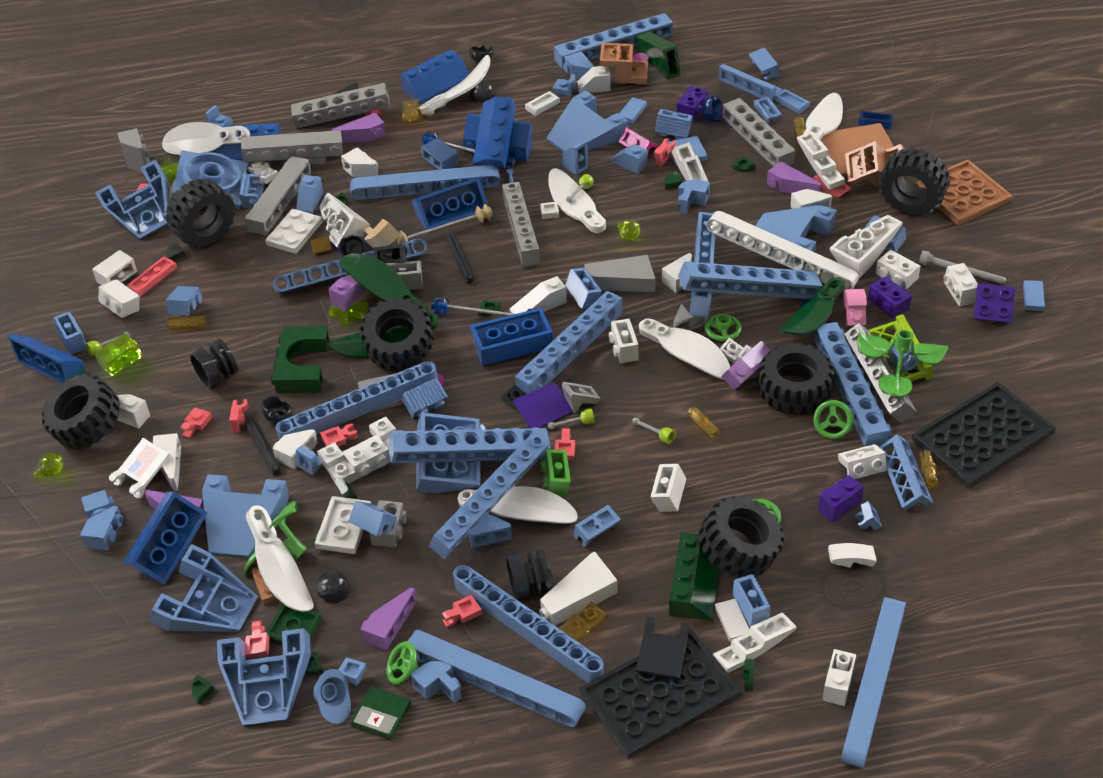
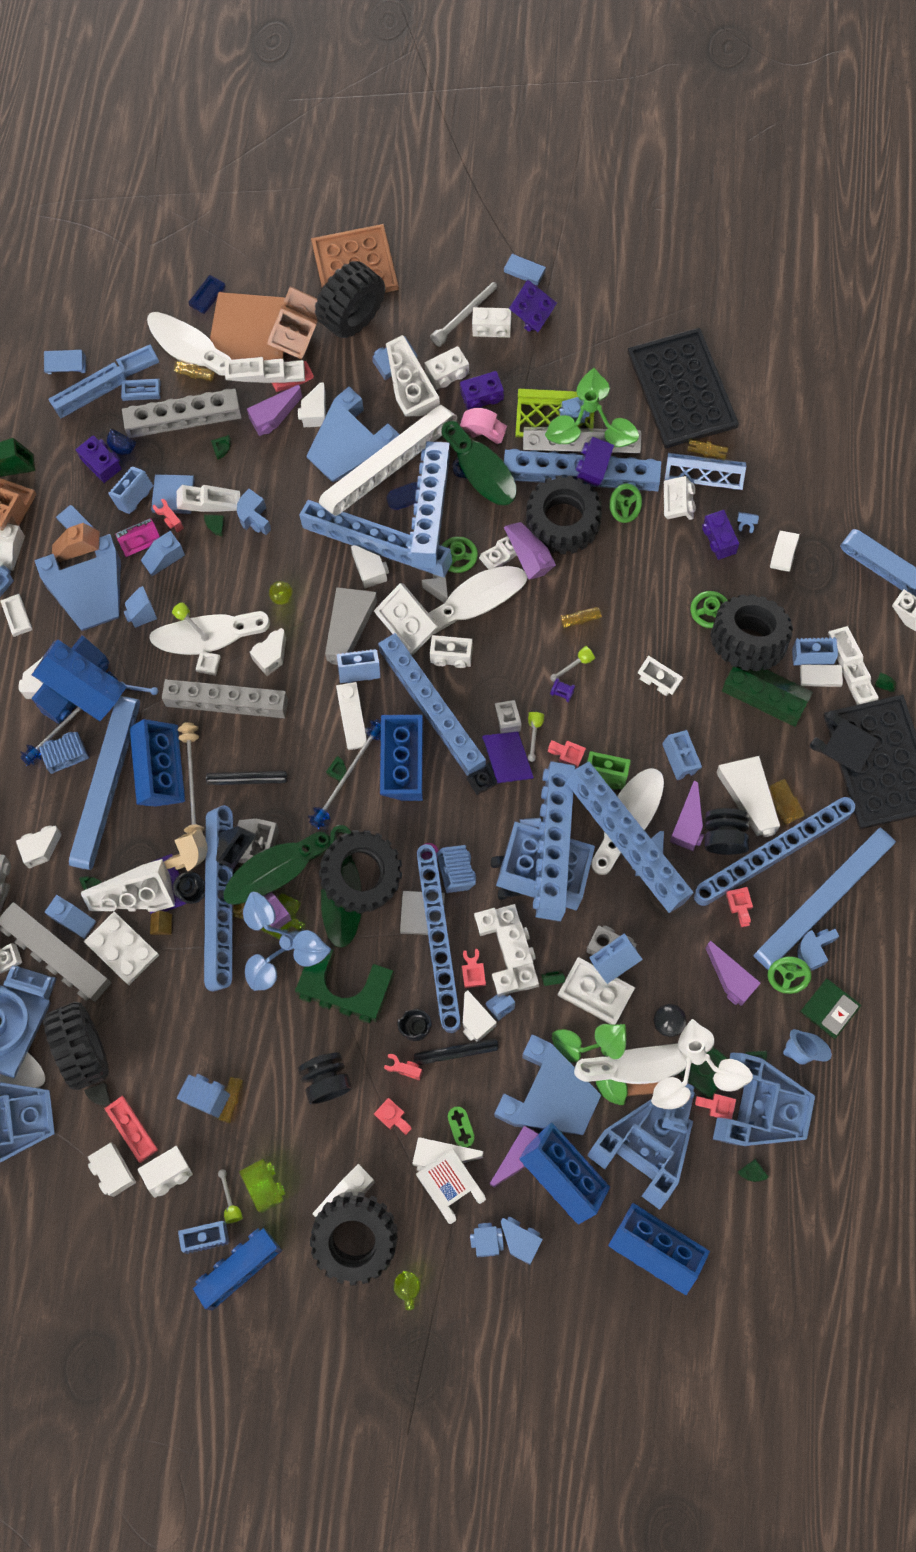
camera: 70 degrees left, 25 degrees up
medium blue tile [338,657,367,687] -> none
none -> nougat slope [52,523,100,562]
none -> medium blue plant [243,892,331,991]
none -> white slope [250,628,286,676]
none -> white plate [374,583,440,655]
none -> bright green beam [448,1107,475,1148]
none -> dark purple bush [550,678,576,702]
none -> dark purple brick [575,437,614,487]
none -> blue slope [608,1203,710,1295]
none -> white plant [651,1019,753,1109]
none -> medium blue hinge [661,1082,695,1134]
none -> medium lavender slope [670,781,704,851]

